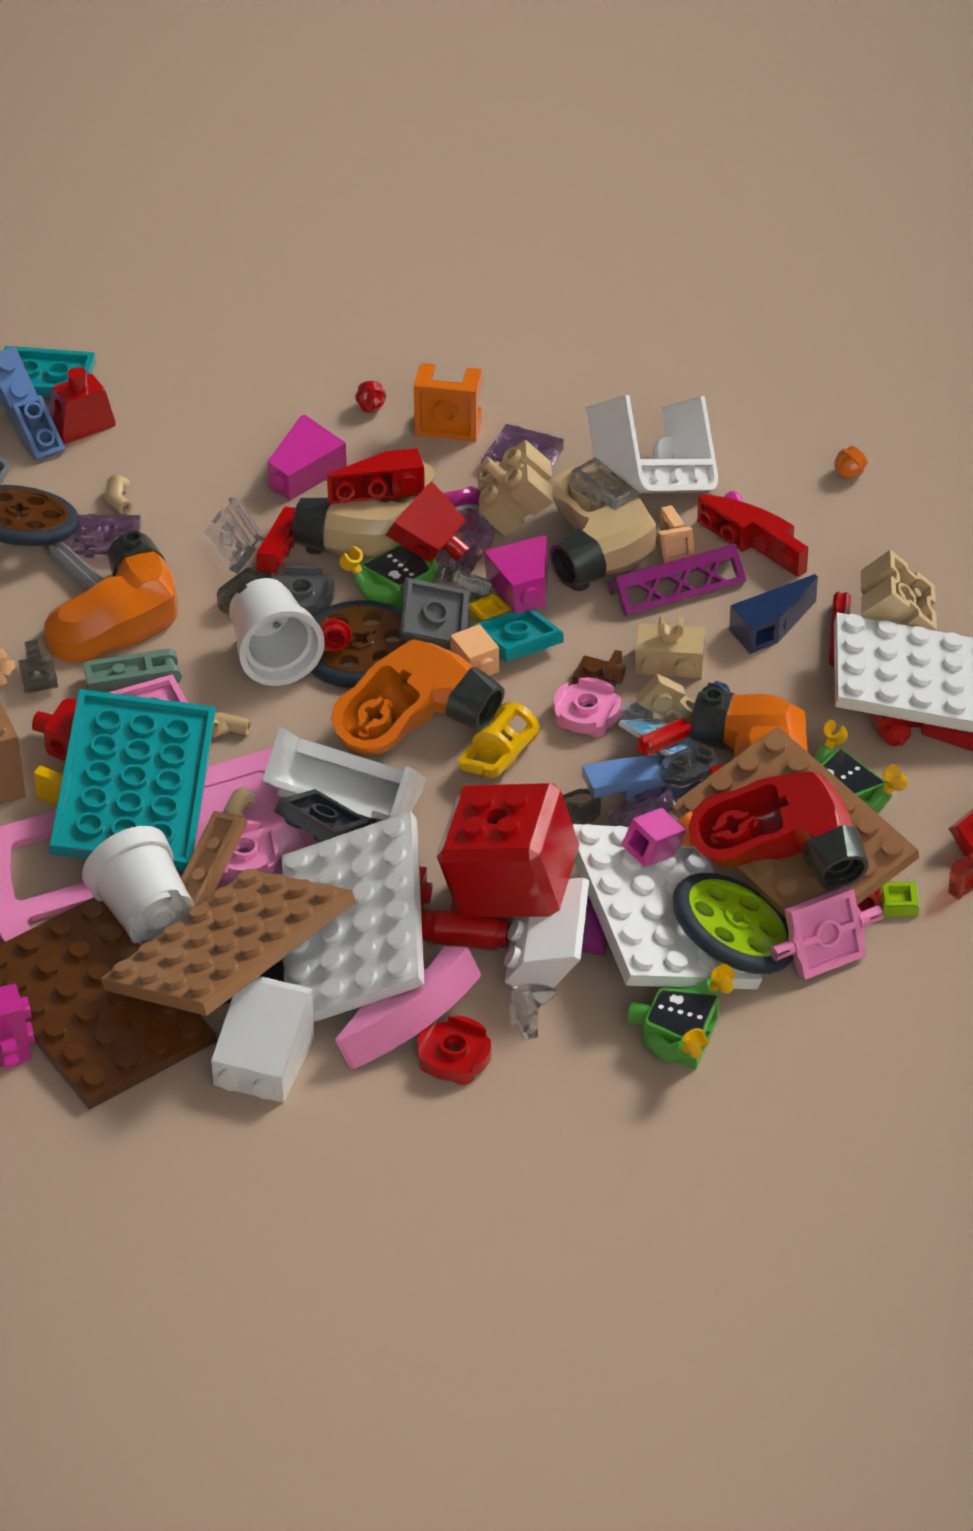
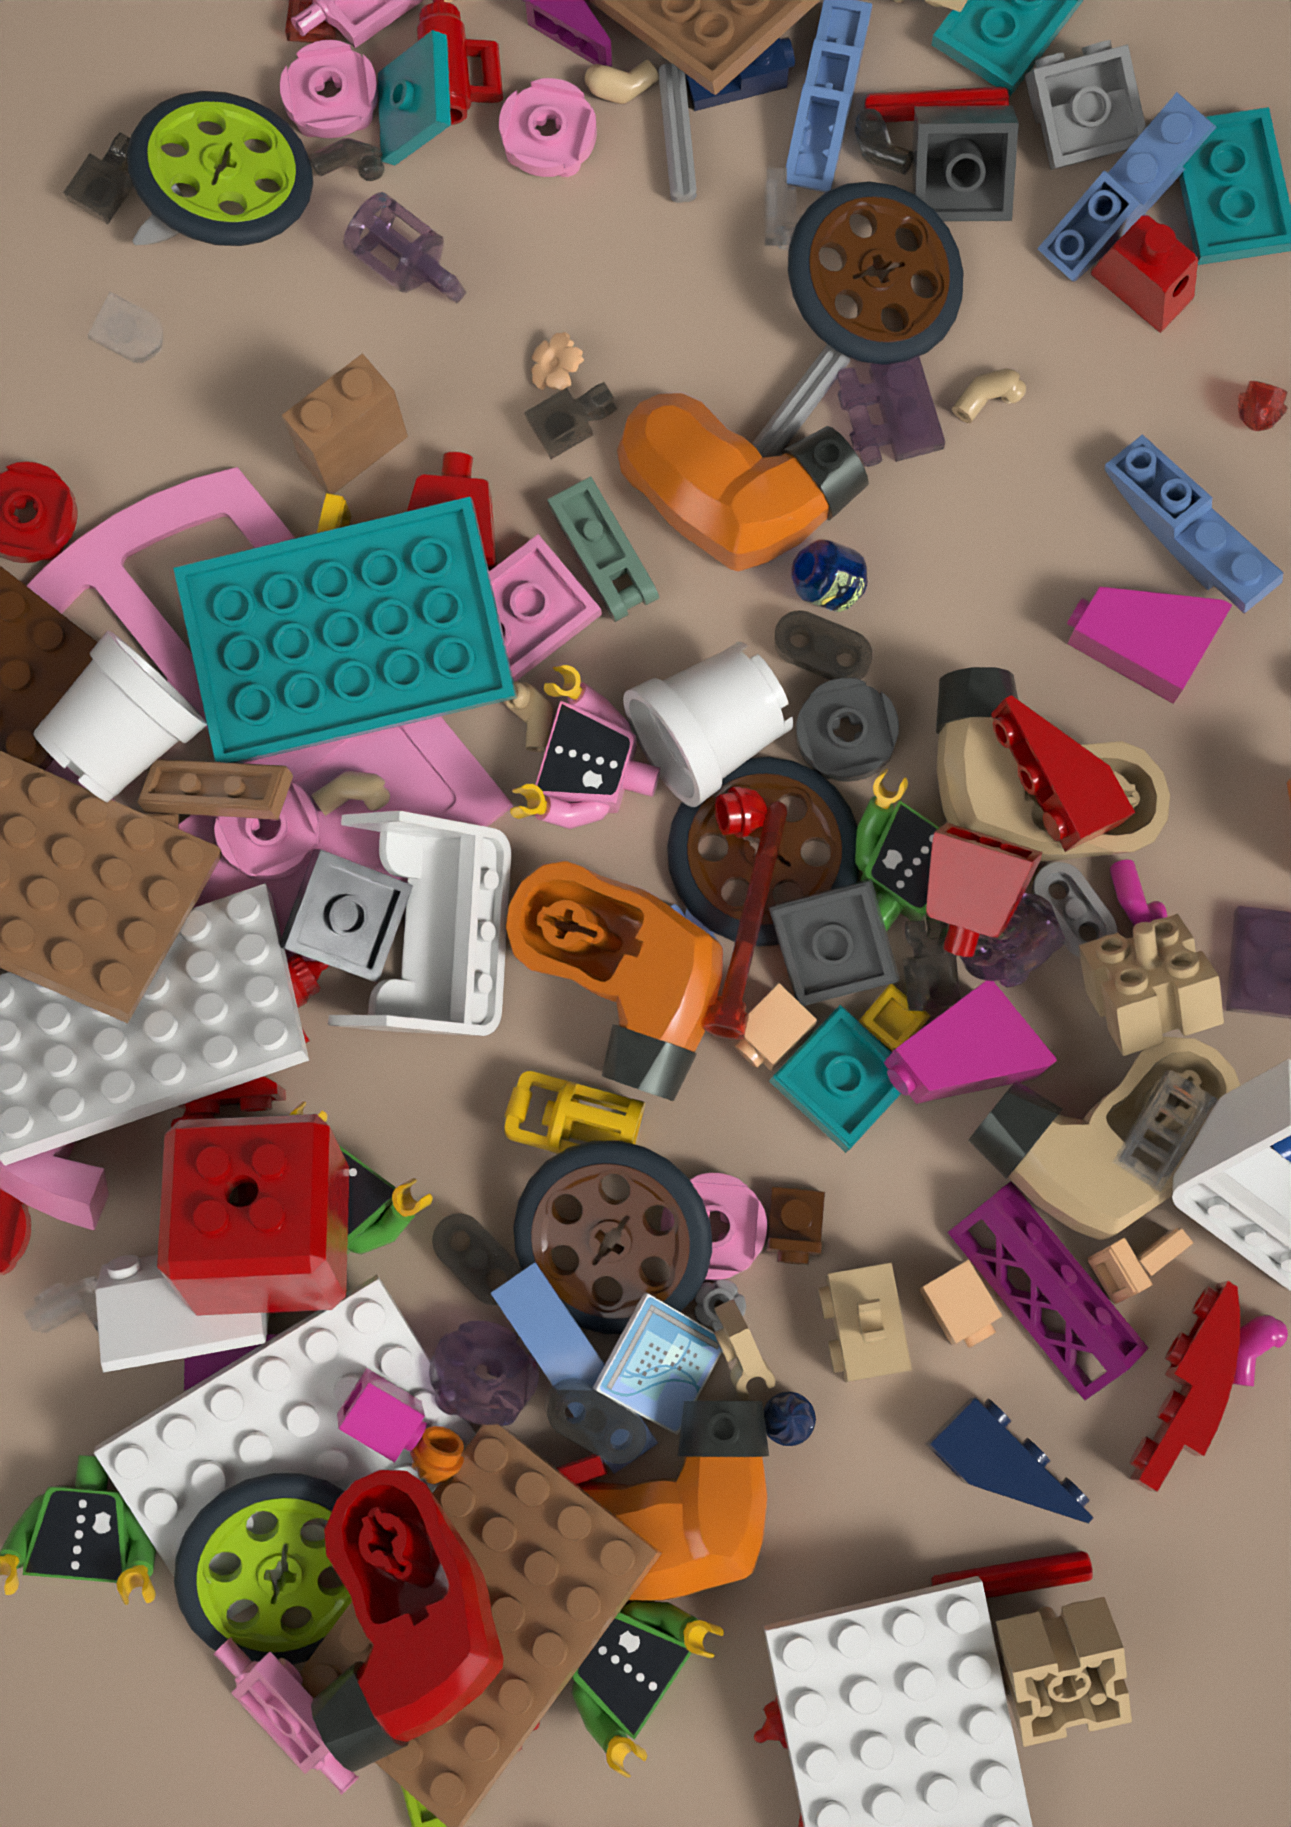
camera: 80 degrees right, 35 degrees up
clear plate [204,497,265,574] -> none
red piece [257,506,296,573] -> none
red axle [635,718,693,757] -> none
none -> torso [510,665,661,829]
none -> reddish brown wedge [513,1140,712,1334]
none -> clear red piece [703,801,788,1040]
none -> clear blue head [791,539,868,612]
none -> light nougat brick [918,1260,1002,1348]
none -> medium blue slope [1105,434,1284,614]
none -> clear red plate [1237,381,1288,431]

